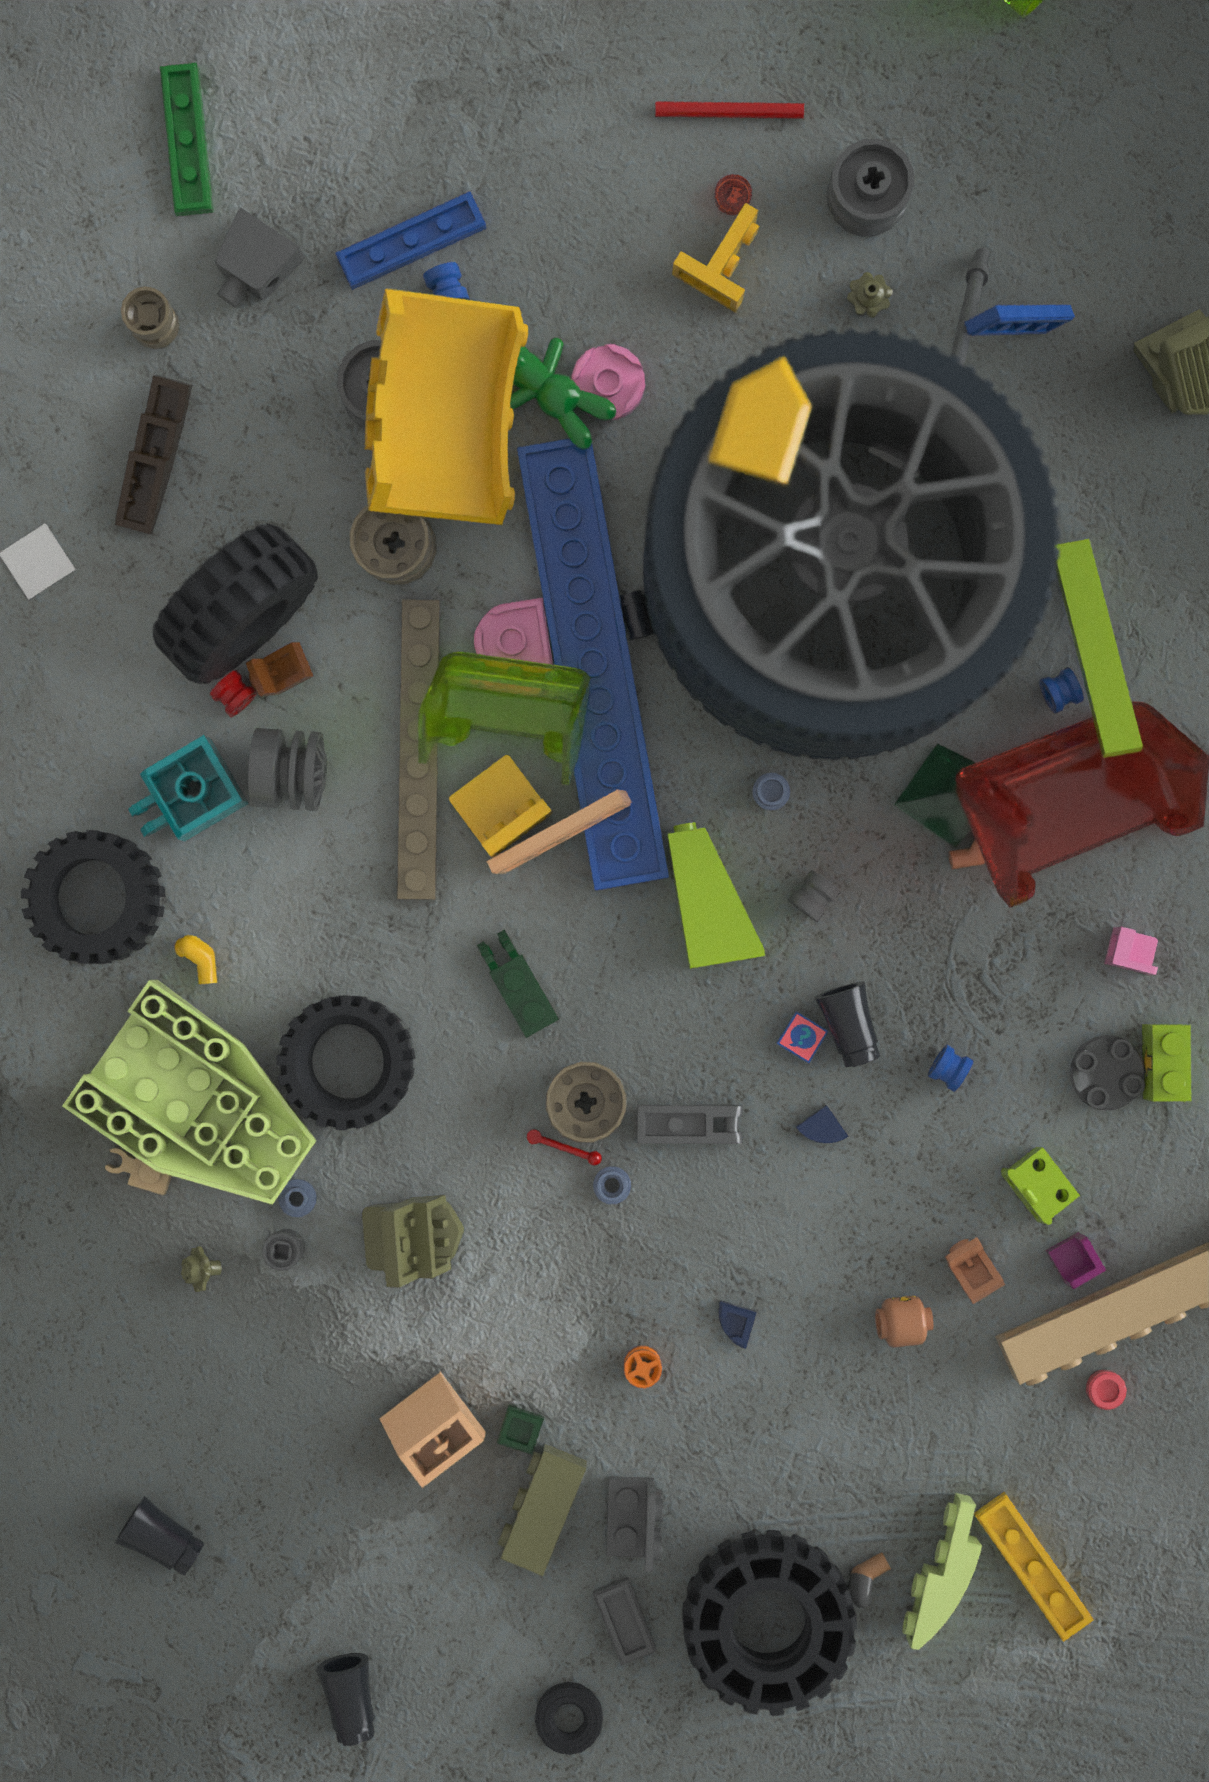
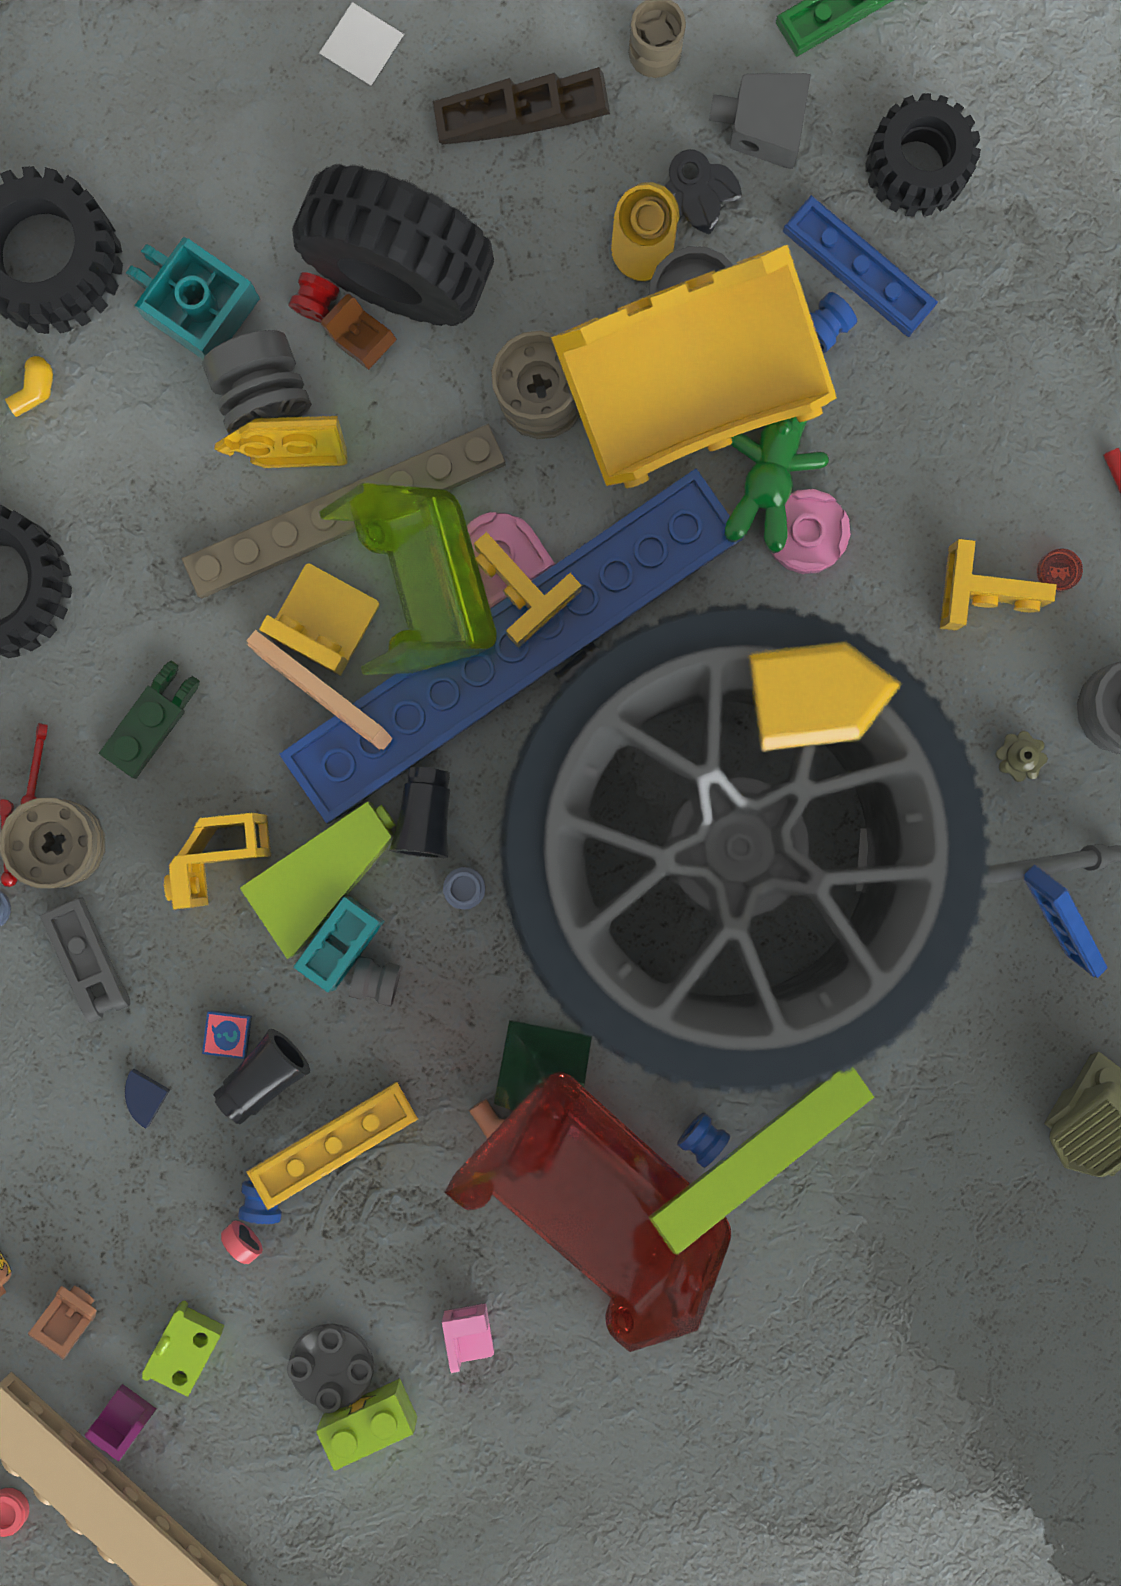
camera: 60 degrees right, 0 degrees up
none -> red hinge [21,723,48,804]
none -> yellow piece [164,813,271,909]
none -> yellow tile [214,416,347,468]
none -> coral tile [221,1220,263,1264]
none -> yellow tile [246,1082,418,1210]
none -> teal brick [293,897,385,993]
none -> black plant [389,767,450,858]
none -> yellow bracket [474,532,582,648]
none -> yellow cap [611,182,679,281]
none -> black plate [665,149,742,234]
none -> black tyre [866,93,981,217]

